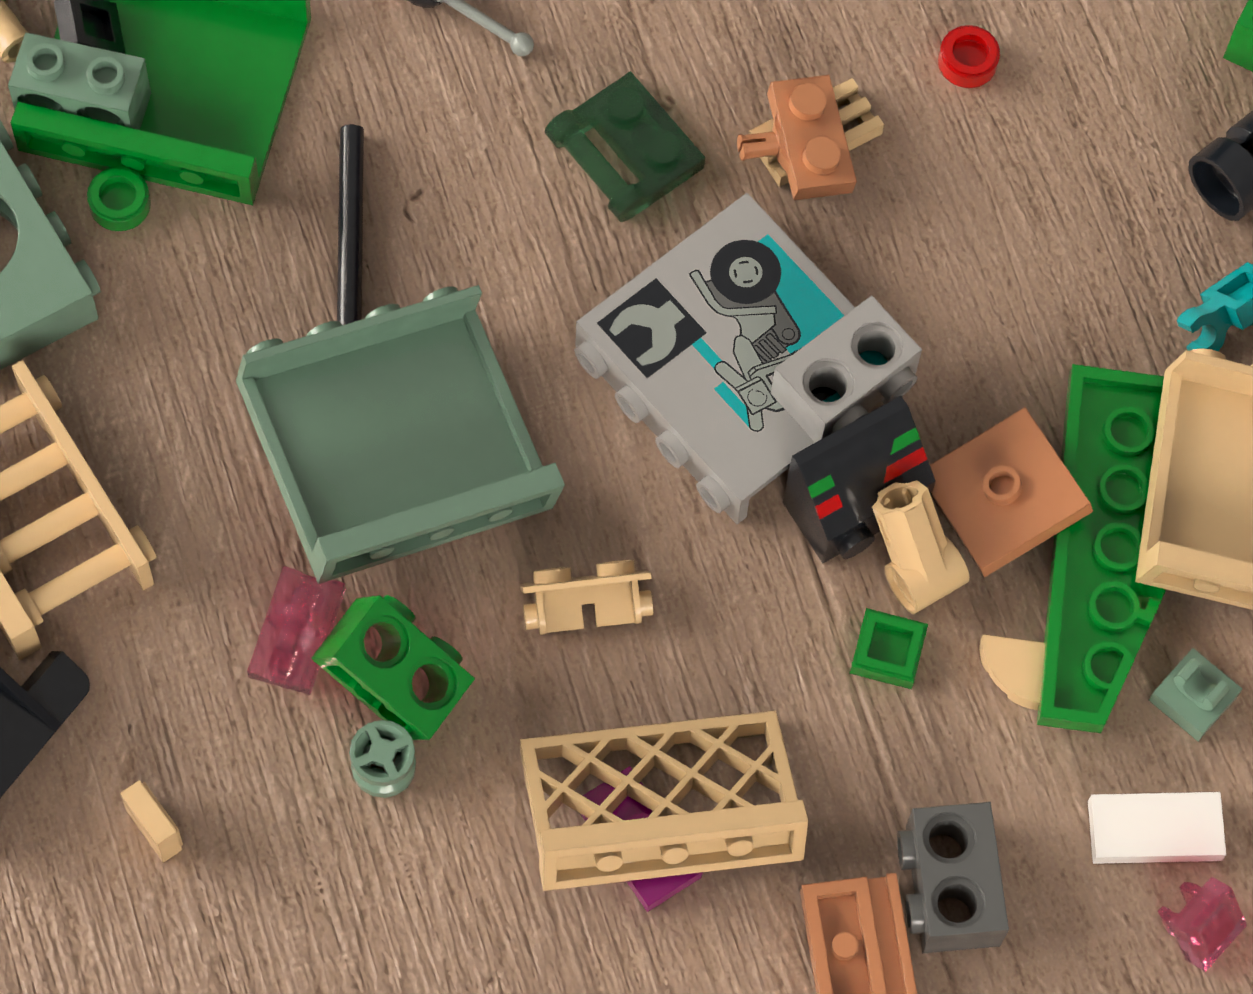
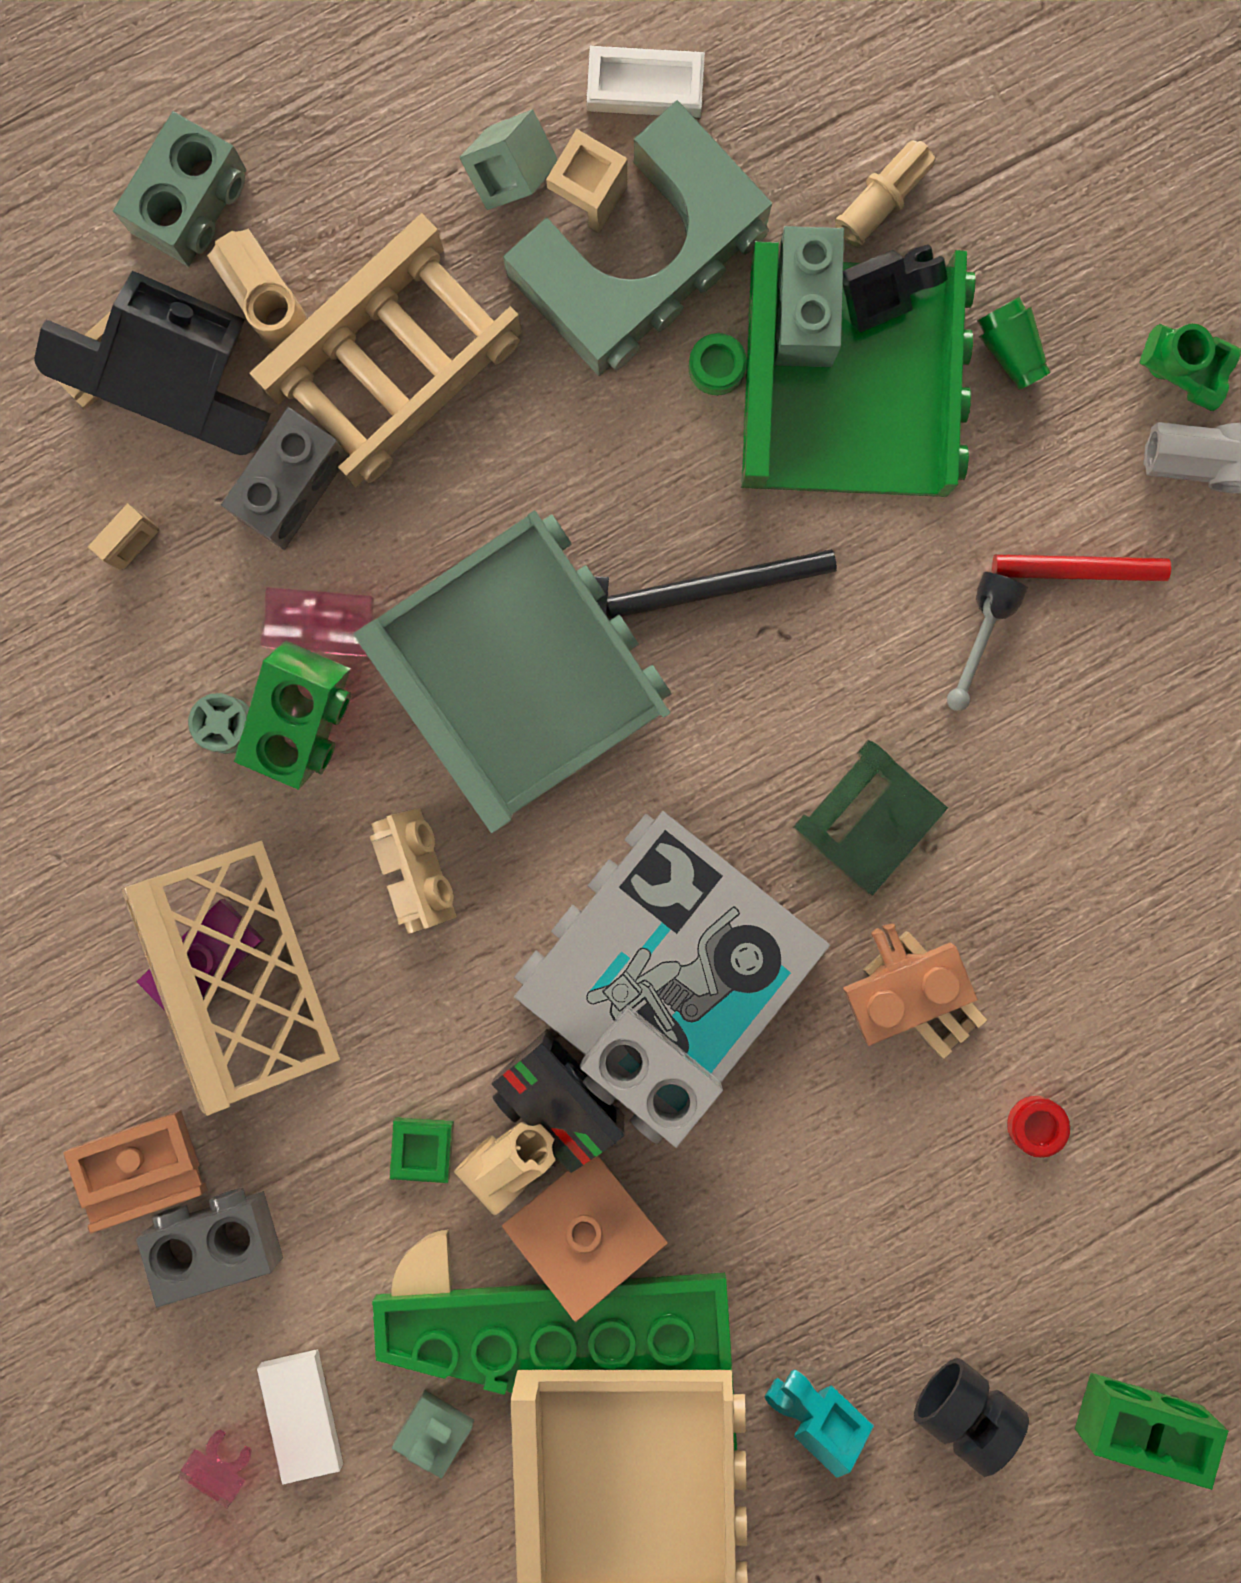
camera: 85 degrees right, 20 degrees up
none -> dark grey brick [221,407,349,551]

